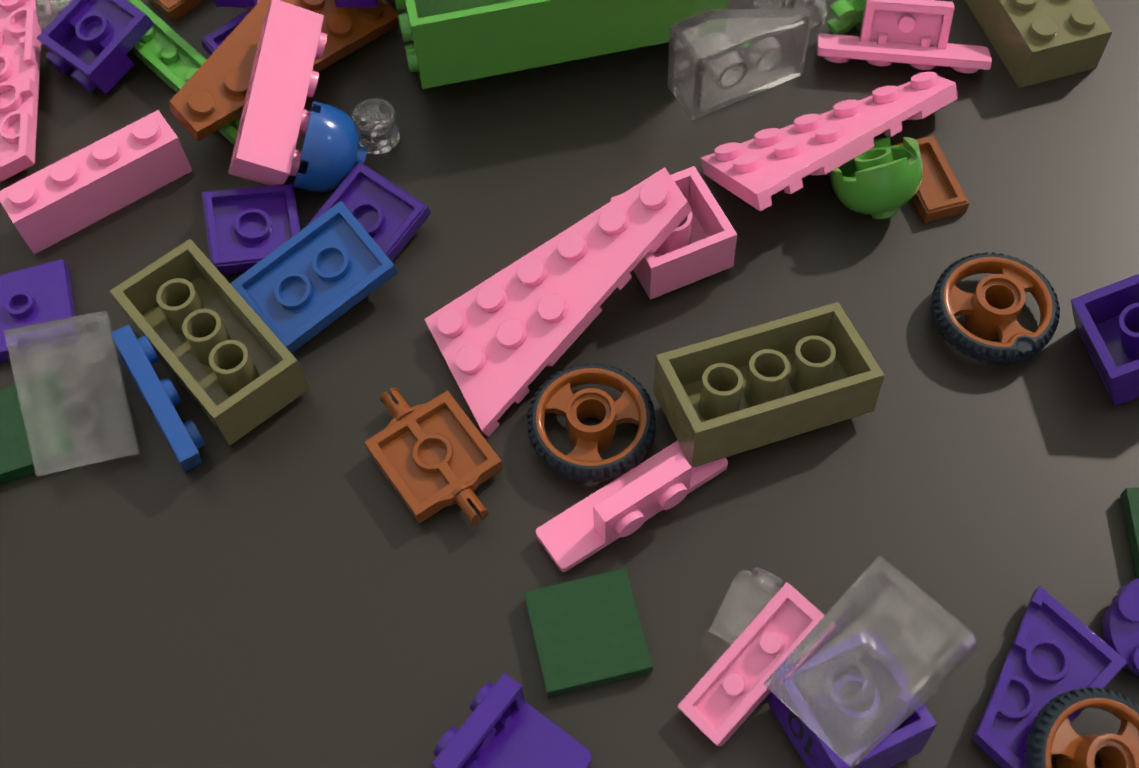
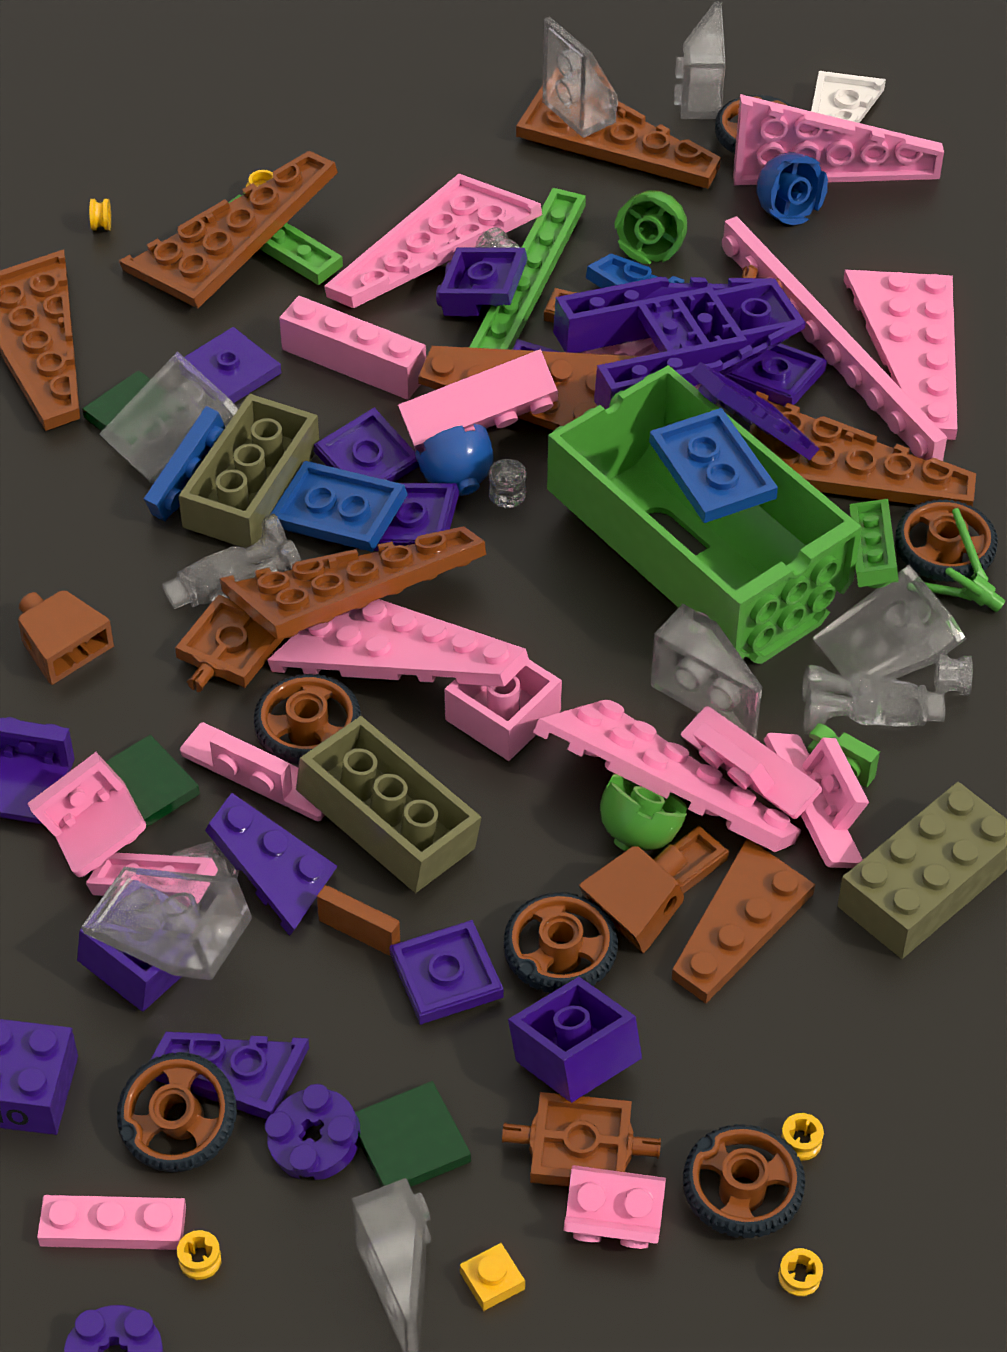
camera: 60 degrees right, 10 degrees down
none -> dark orange torso [18,591,114,685]
none -> bright pink bracket [28,752,146,877]
none -> clear piece [162,514,301,609]
none -> dark purple wing [205,792,337,936]
none -> dark orange wing [219,526,486,640]
none -> dark orange tile [317,885,401,956]
none -> dark purple plate [390,920,504,1025]
none -> dark orange torso [579,844,688,954]
none -> dark orange wing [672,839,815,1003]
none -> bright pink bracket [681,706,822,819]

